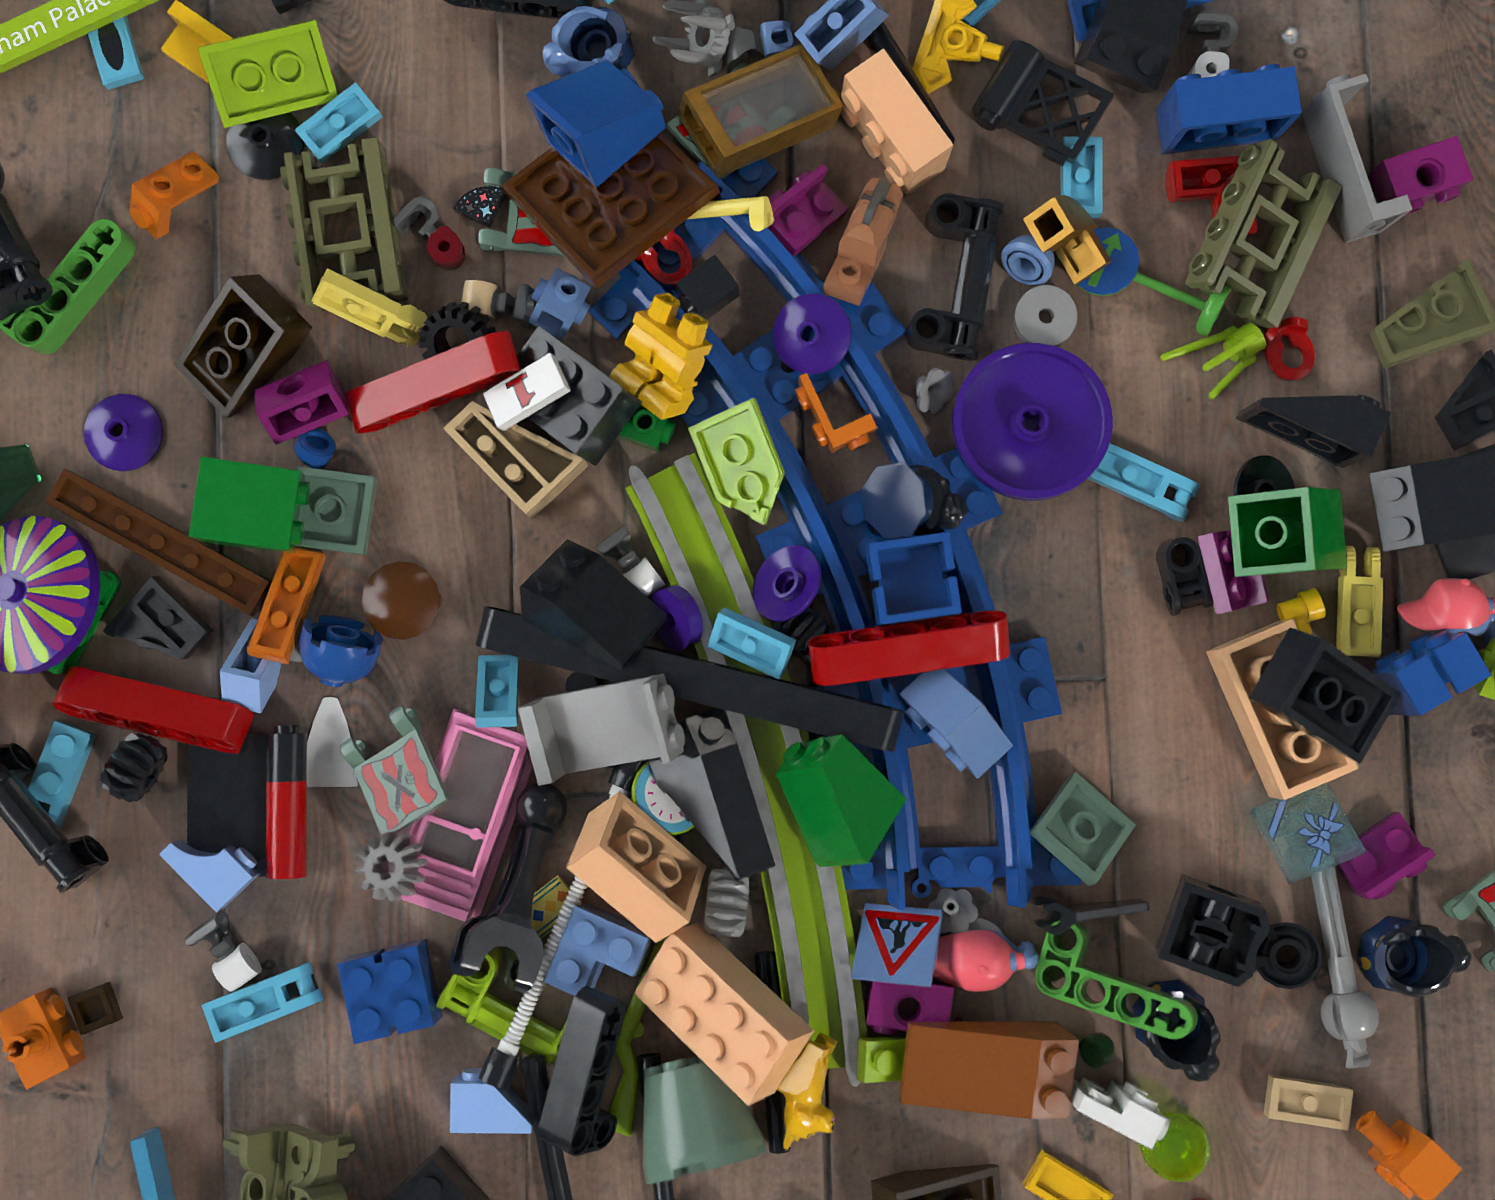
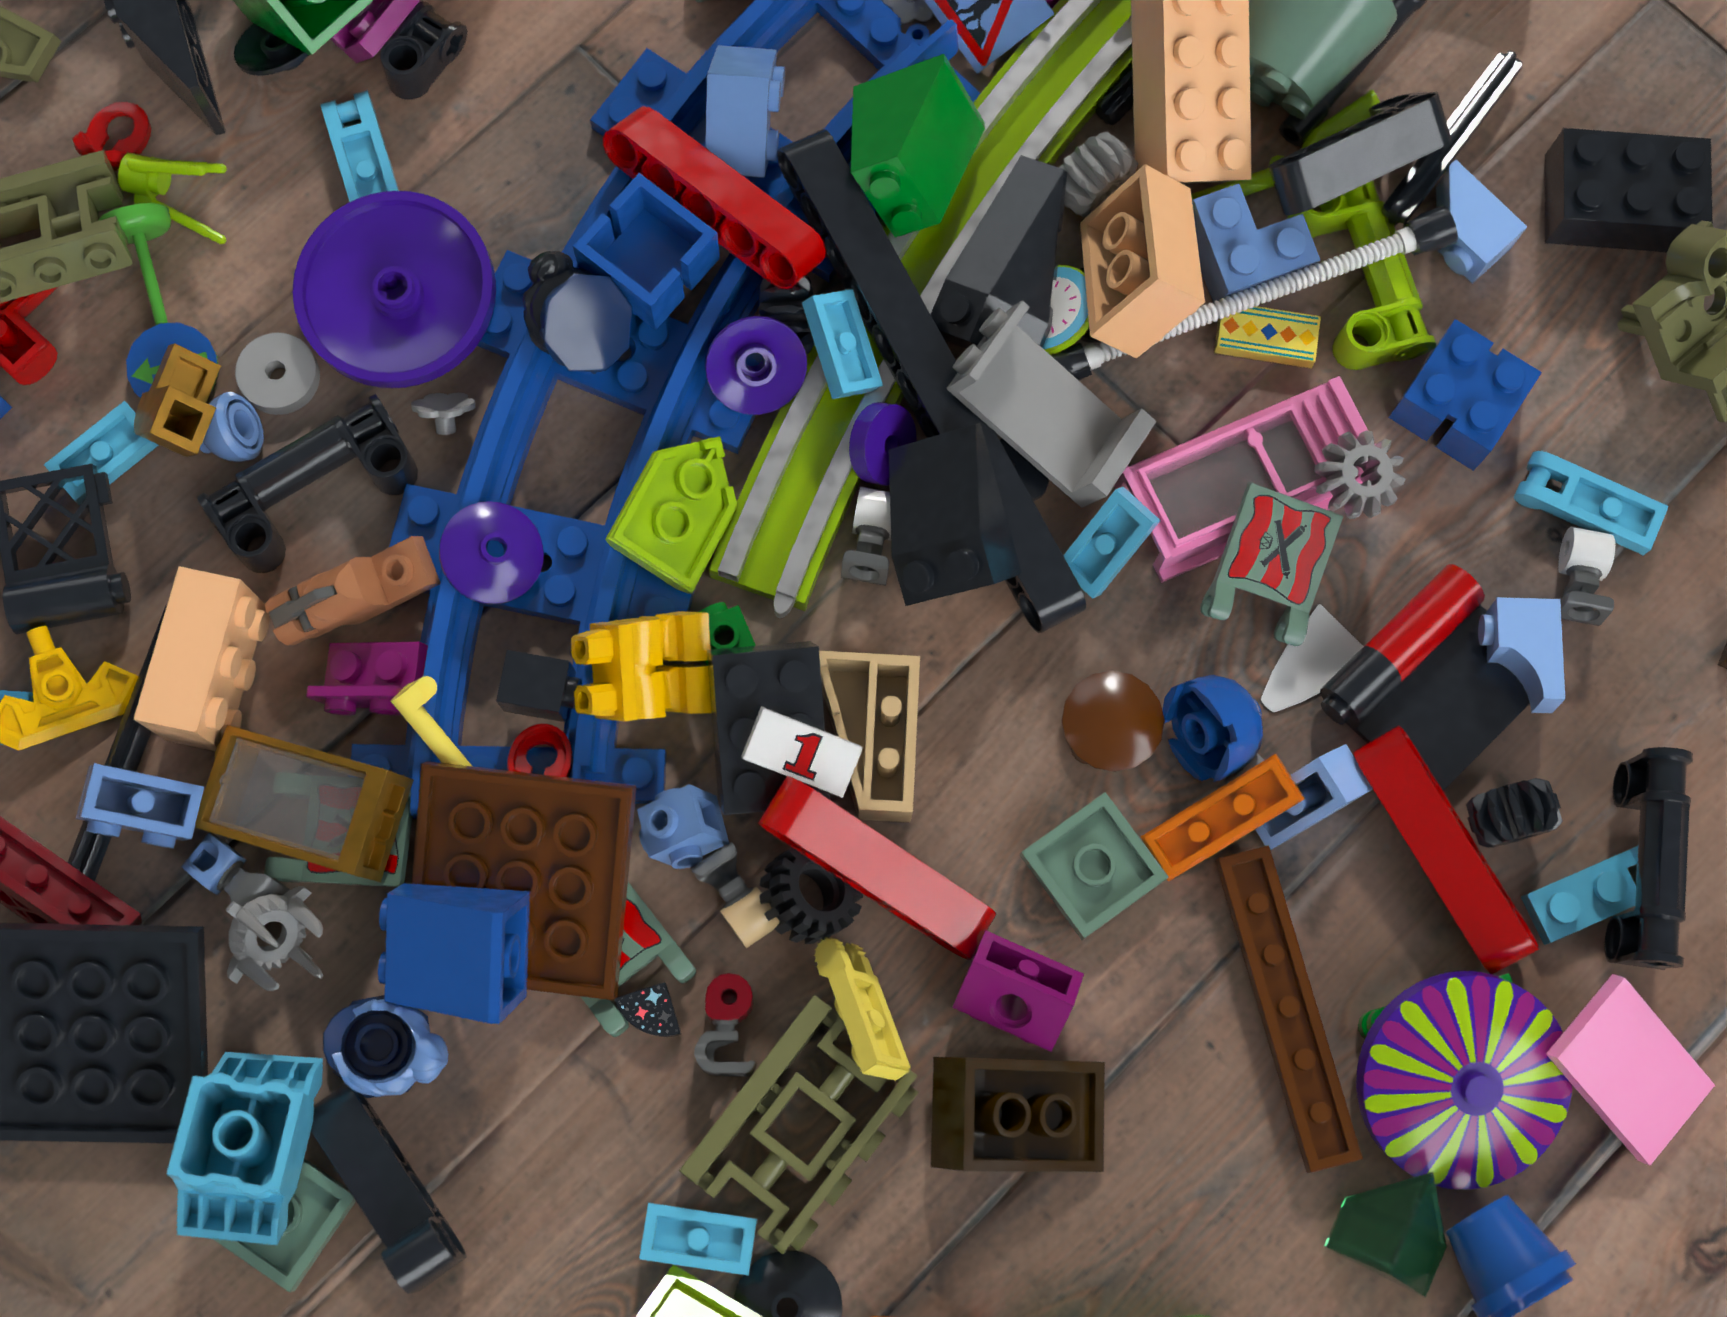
camera: 140 degrees left, 10 degrees down
dark purple dish [84,394,163,471] -> none
black wing [103,576,214,660] -> none
green slope [188,456,310,553] -> none
blue tile [293,428,336,469] -> none
black piece [449,783,567,994] -> none
orange bracket [795,373,877,454] -> none

